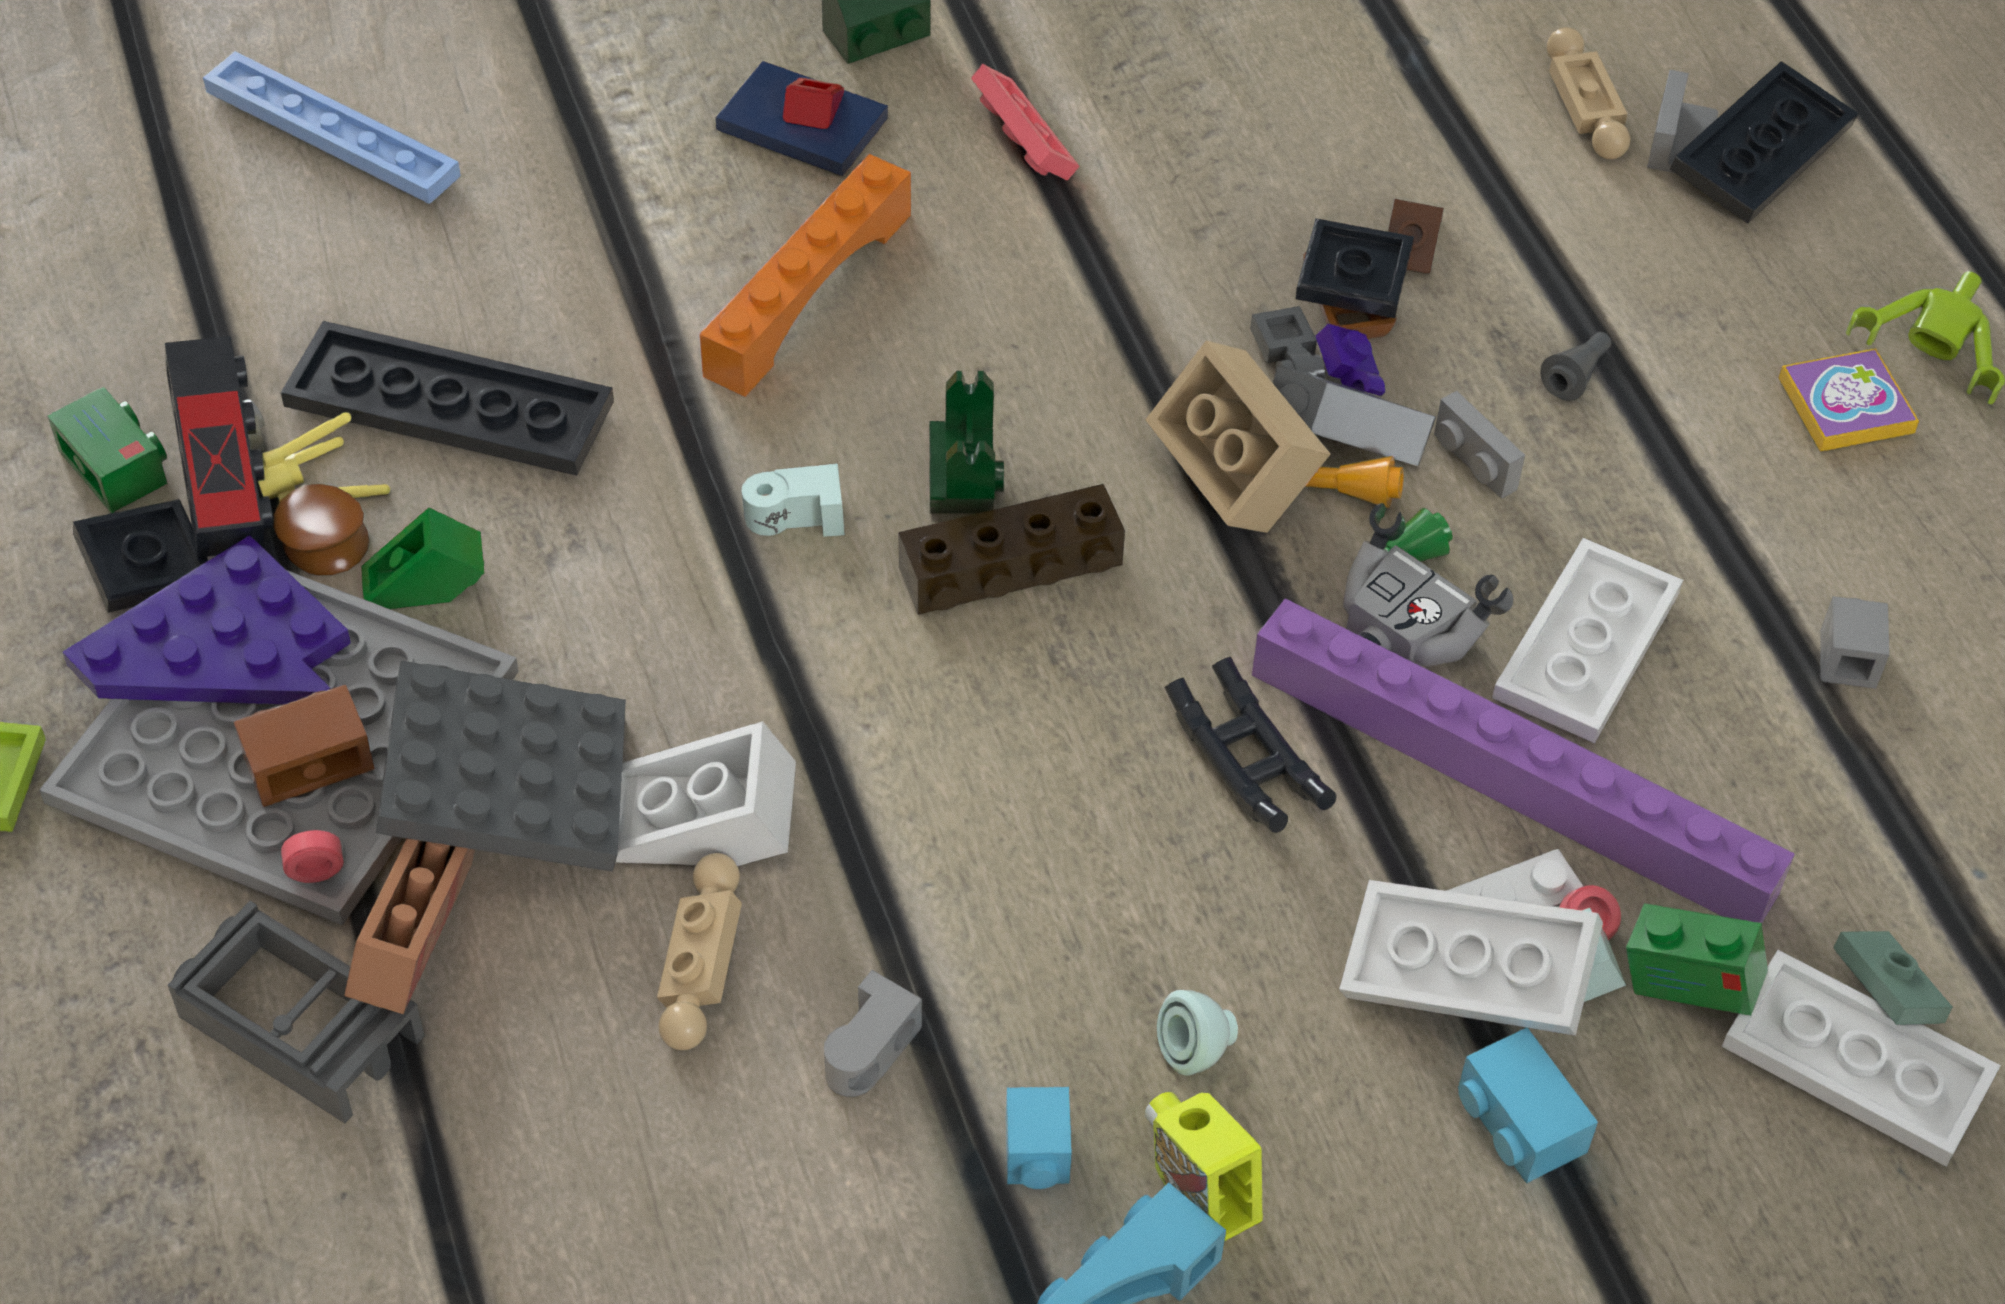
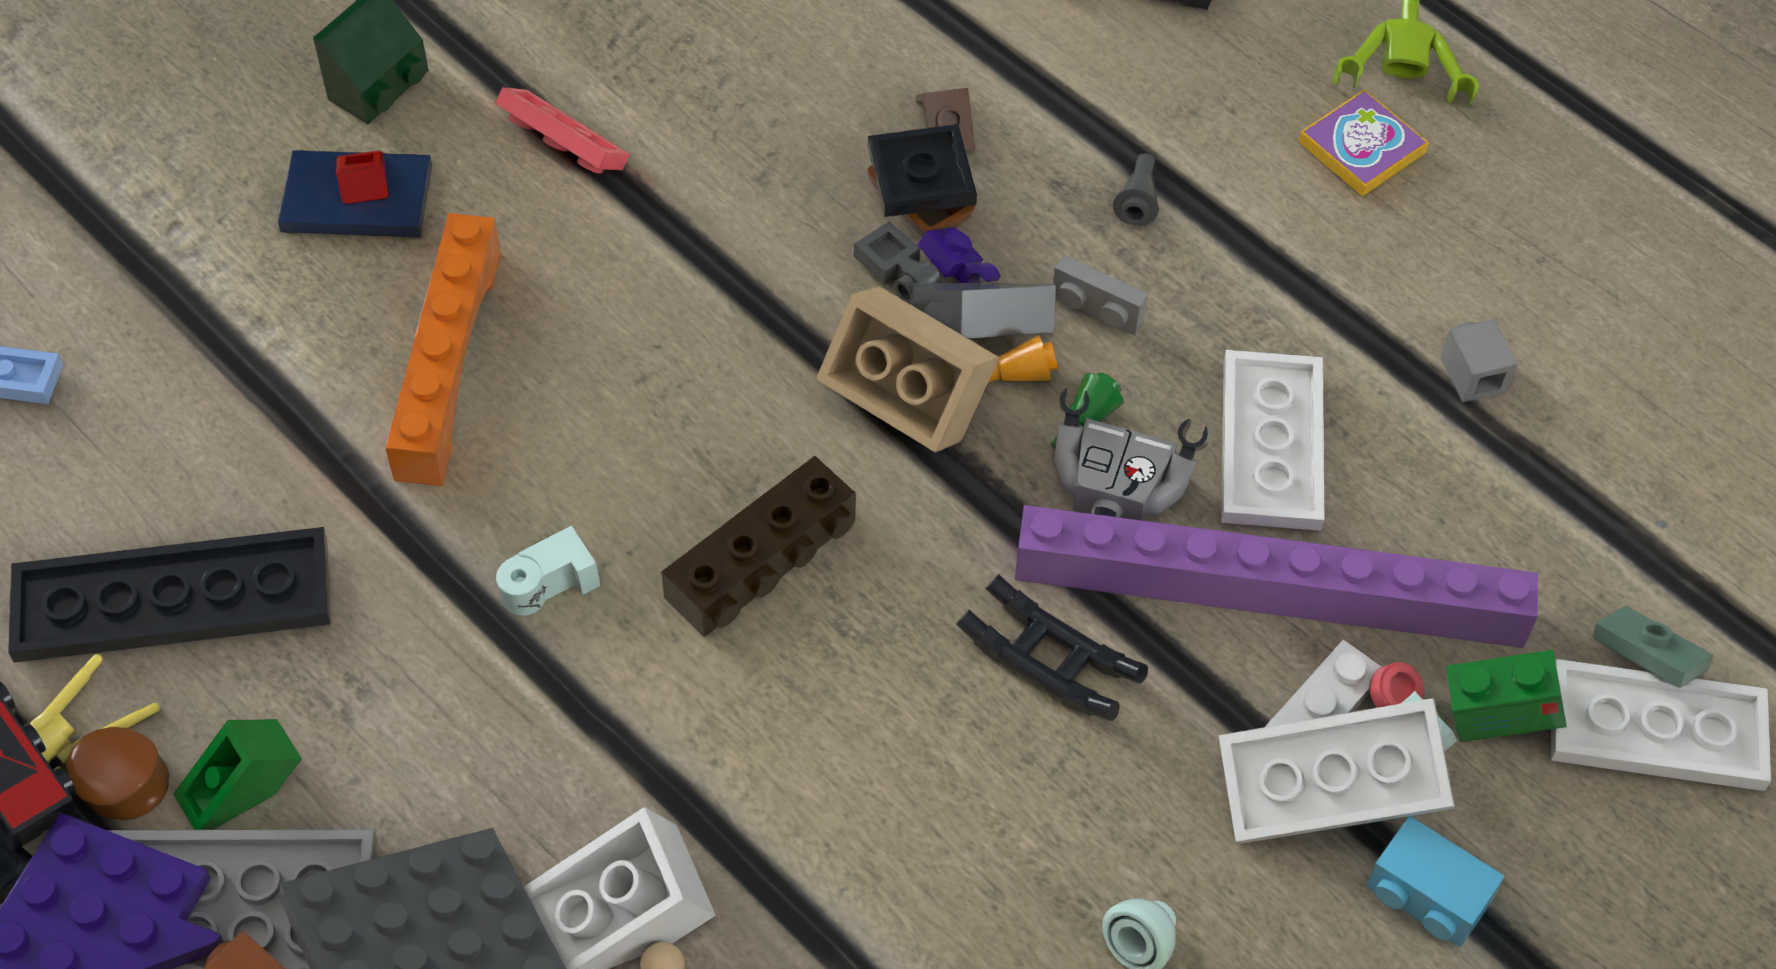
camera: 25 degrees left, 5 degrees up
dark green piece [929,371,1004,514] -> none

